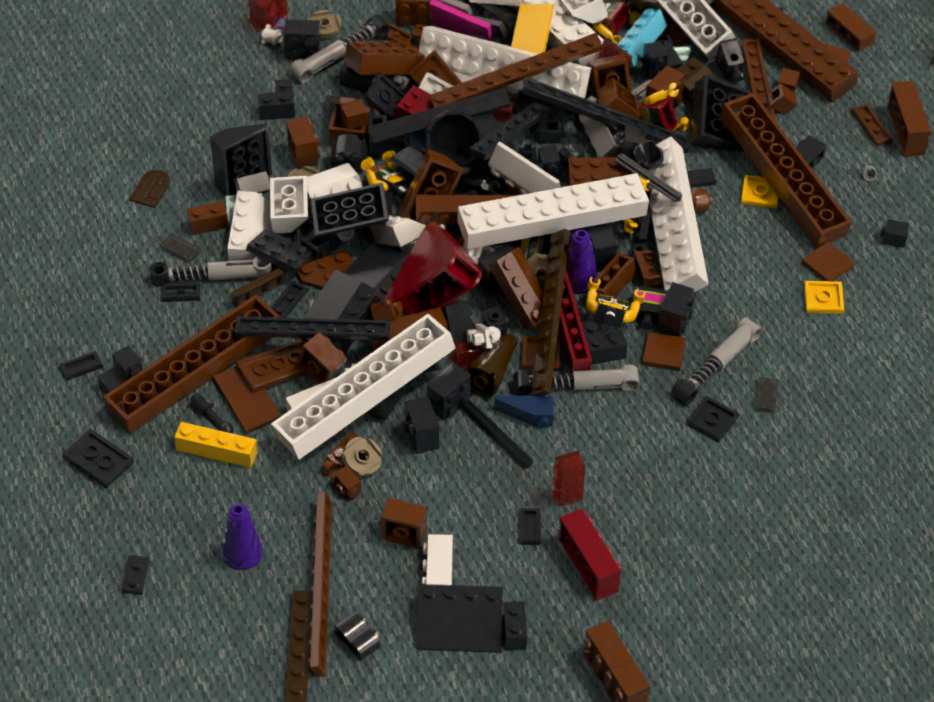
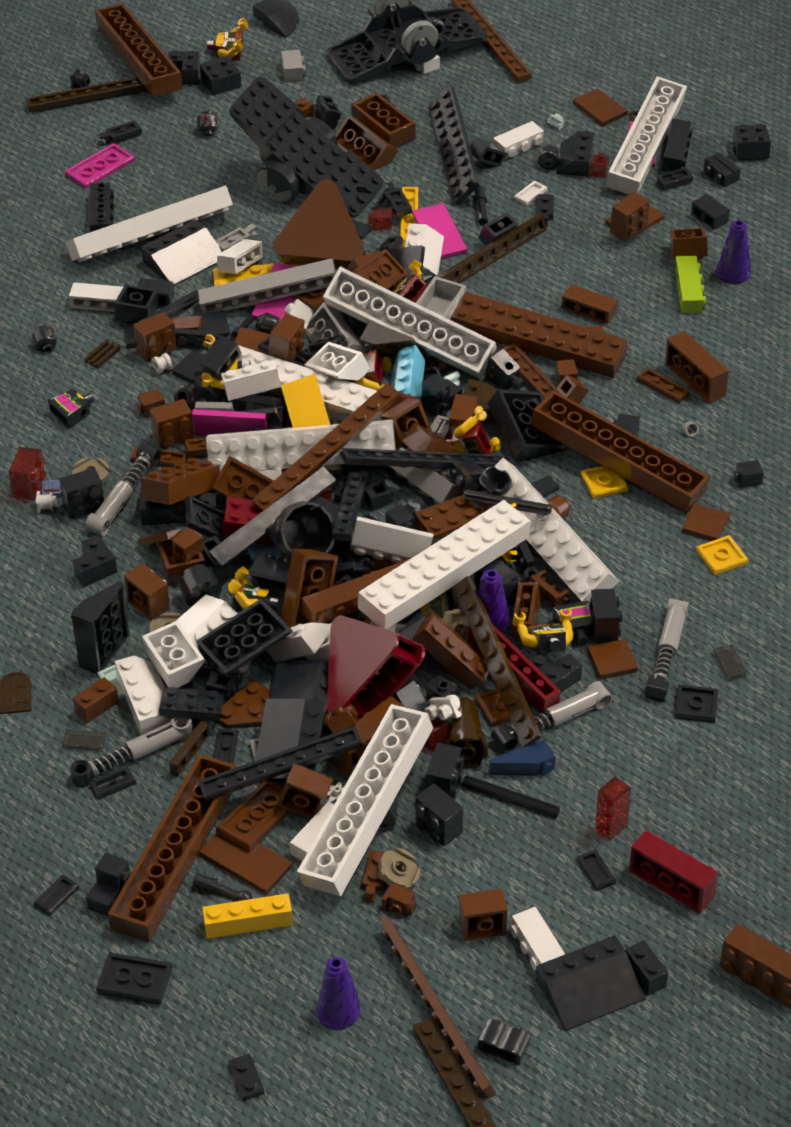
camera: 25 degrees left, 5 degrees down
light grey tile [234,171,270,192] -> none
white panel [419,72,452,94] -> none

